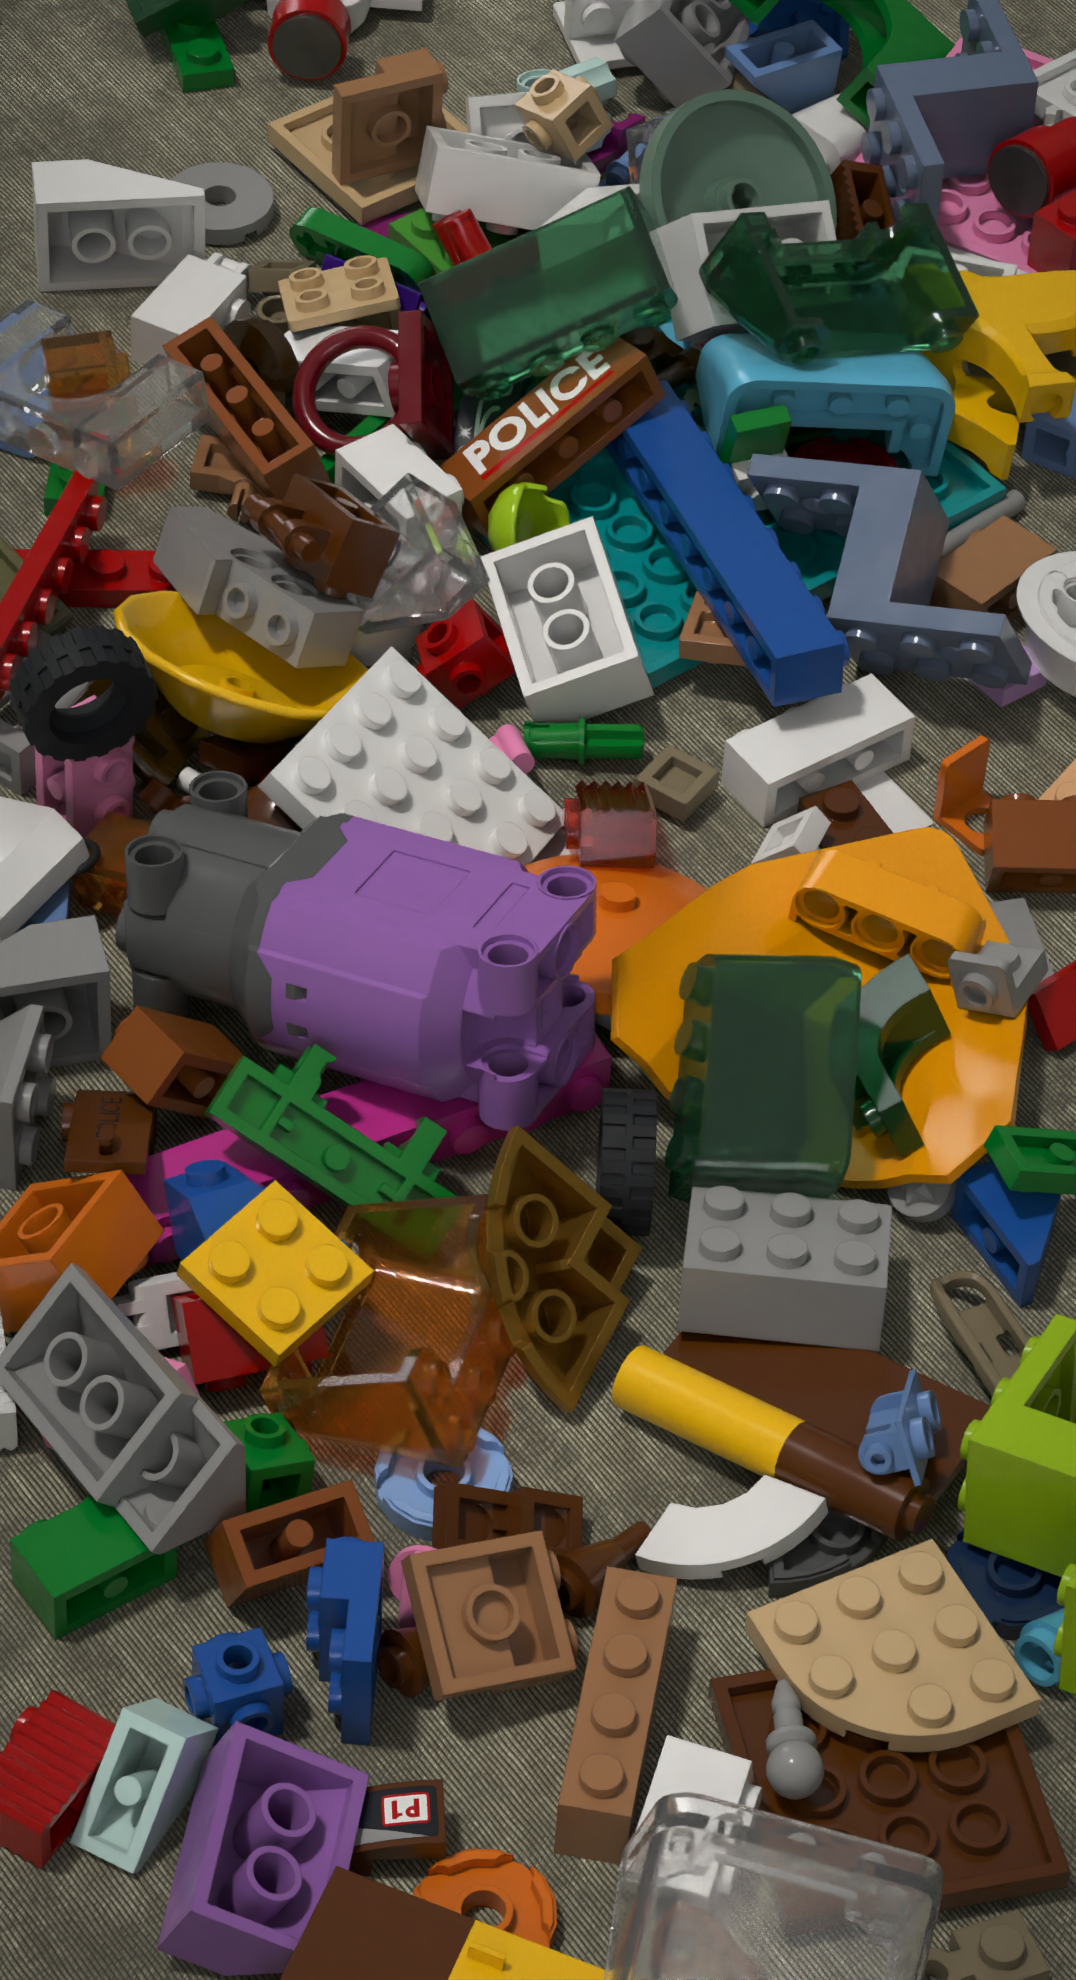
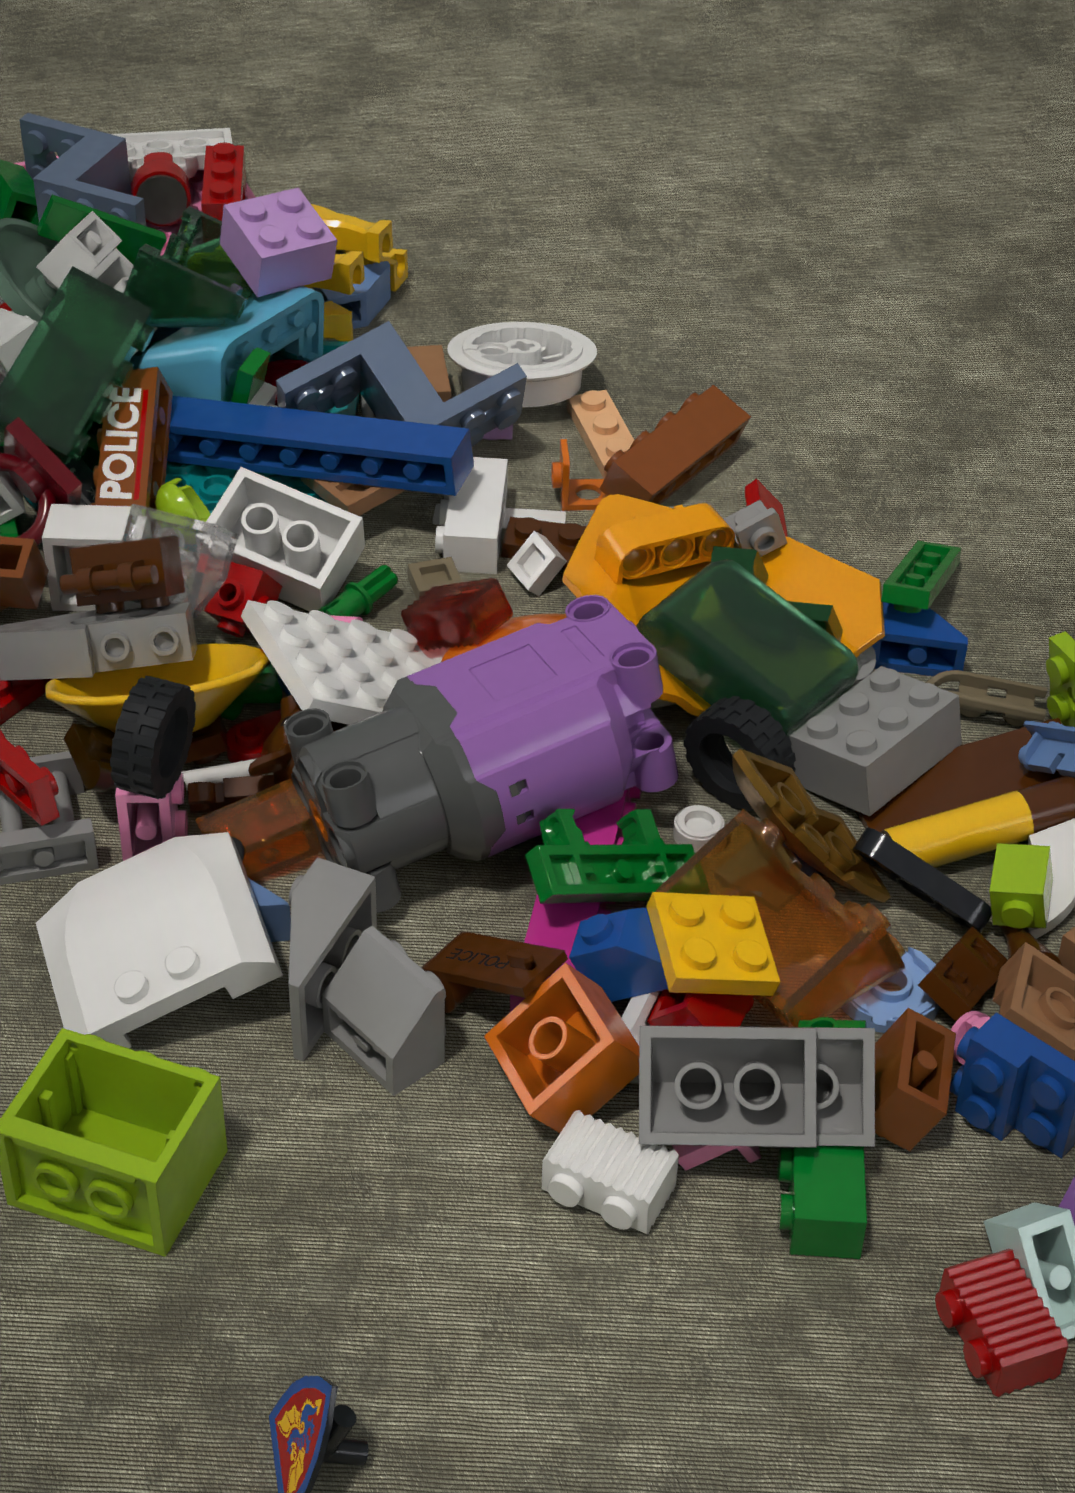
camera: 50 degrees left, 5 degrees down
dark orange brick [100,1005,244,1120] -> none
blue brick [183,1627,293,1748] -> none
none -> white brick [36,211,123,296]
none -> green tile [37,194,167,273]
none -> lavender brick [220,187,337,297]
none -> black beam [852,827,992,933]
none -> lime brick [989,843,1053,929]

